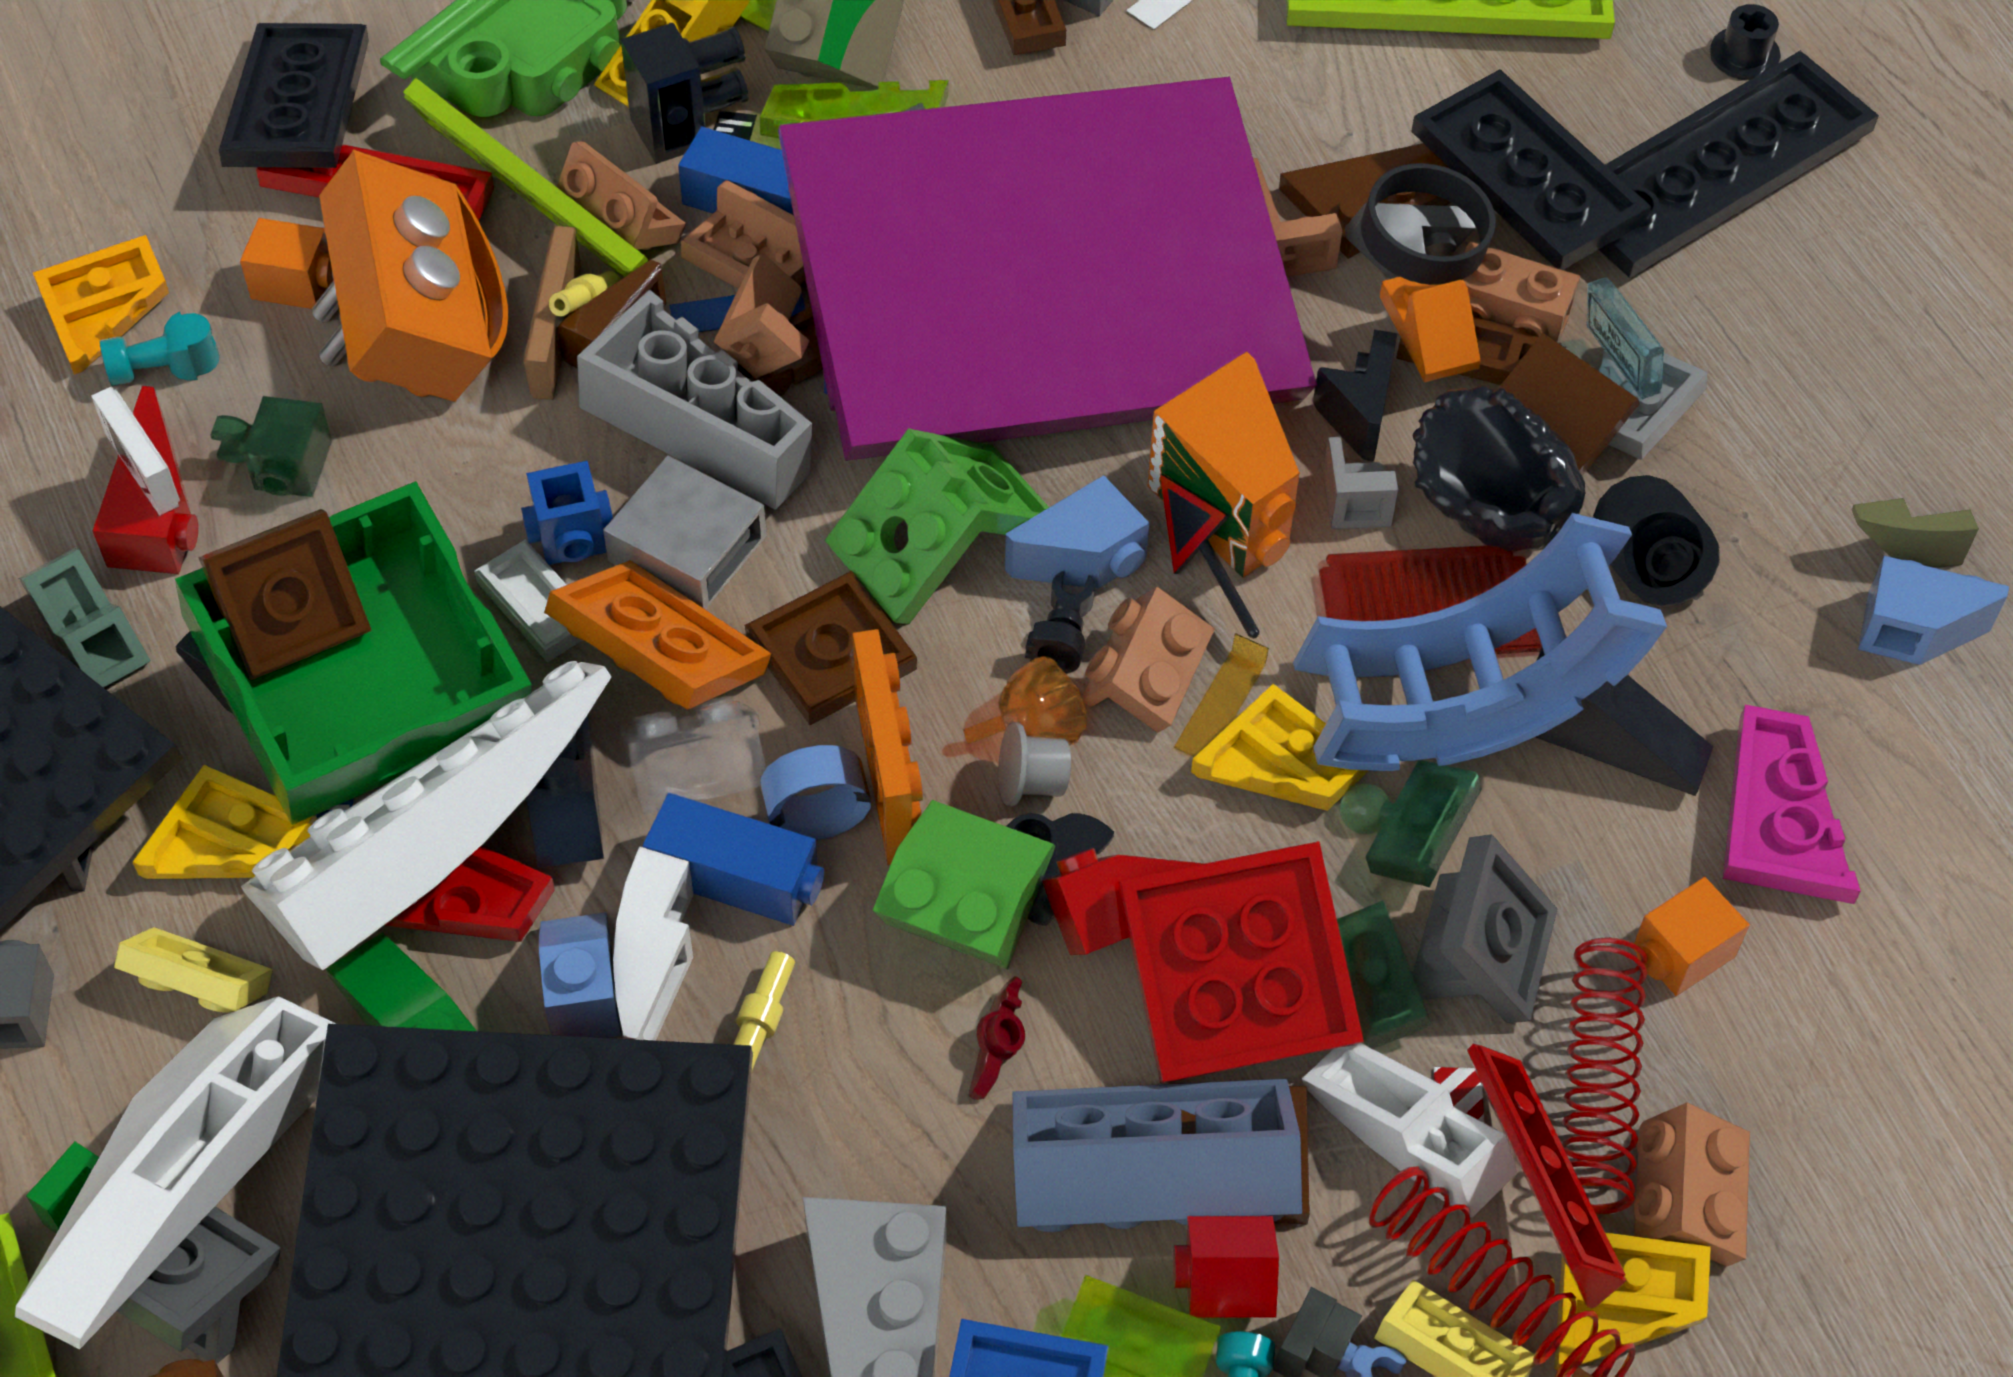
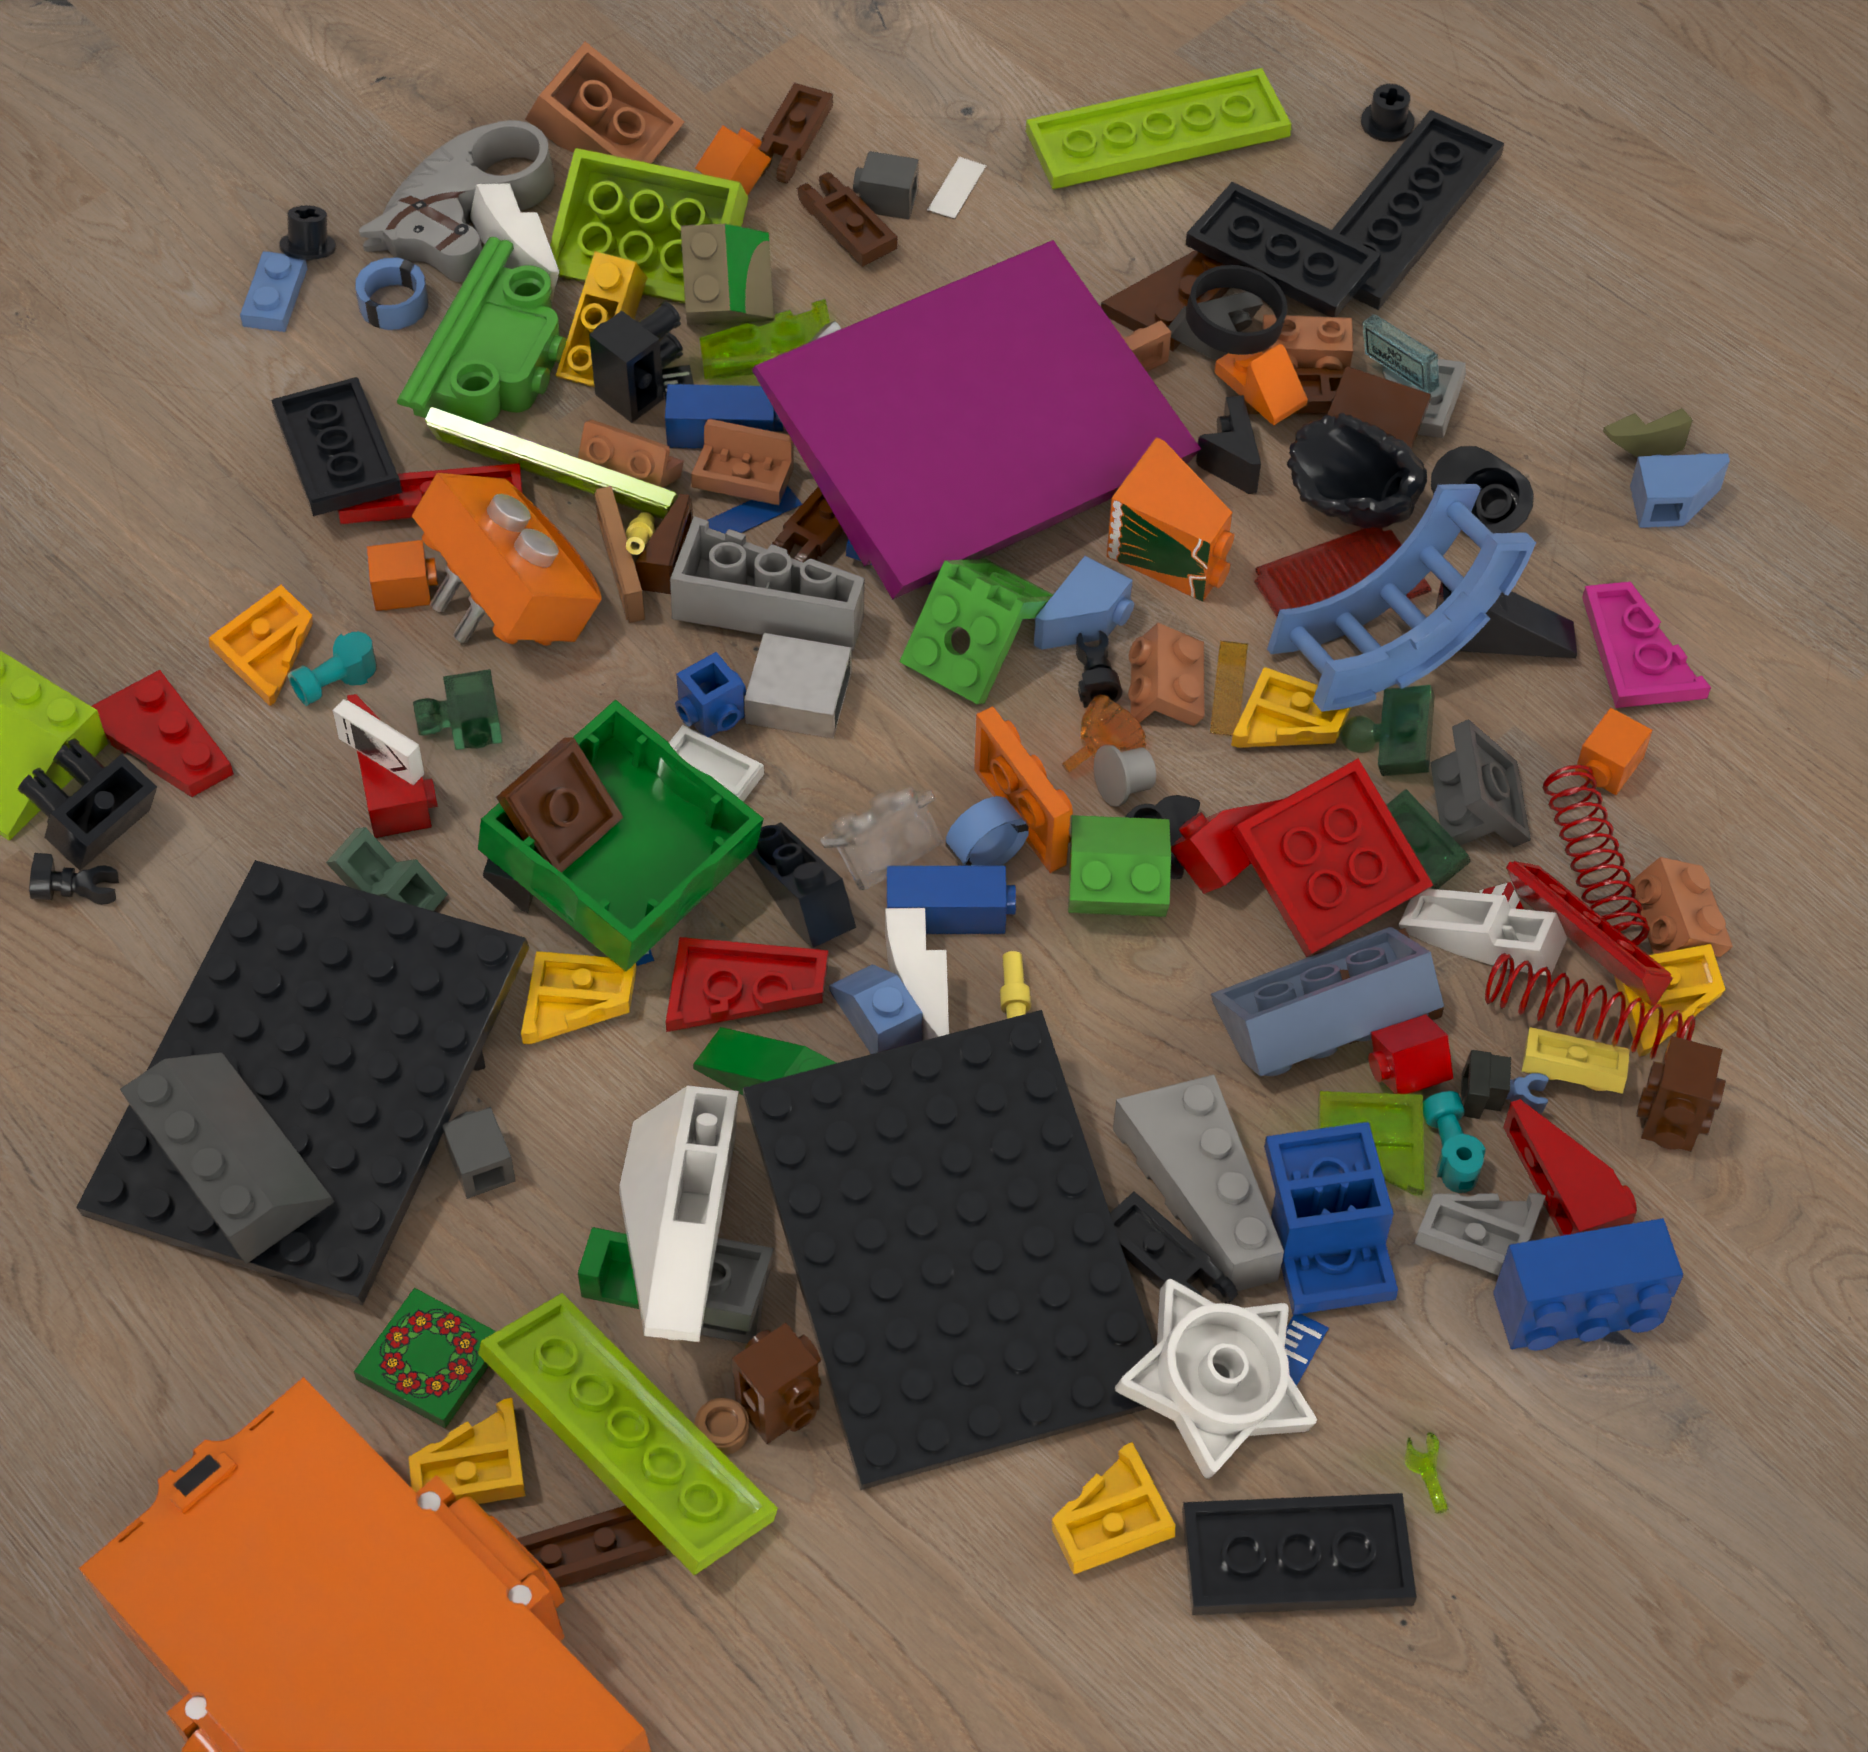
camera: 20 degrees left, 0 degrees up
light yellow plate [114,927,273,1013] -> none
white wedge [241,661,611,971] -> none
orange plate [544,560,772,710] -> none
nougat bracket [714,254,809,379] -> none
reddish brown tile [745,571,917,725] -> none
dark red piece [968,976,1025,1100] -> none
piece [1160,474,1260,639] -> none
light grey panel [1322,437,1398,529] -> none

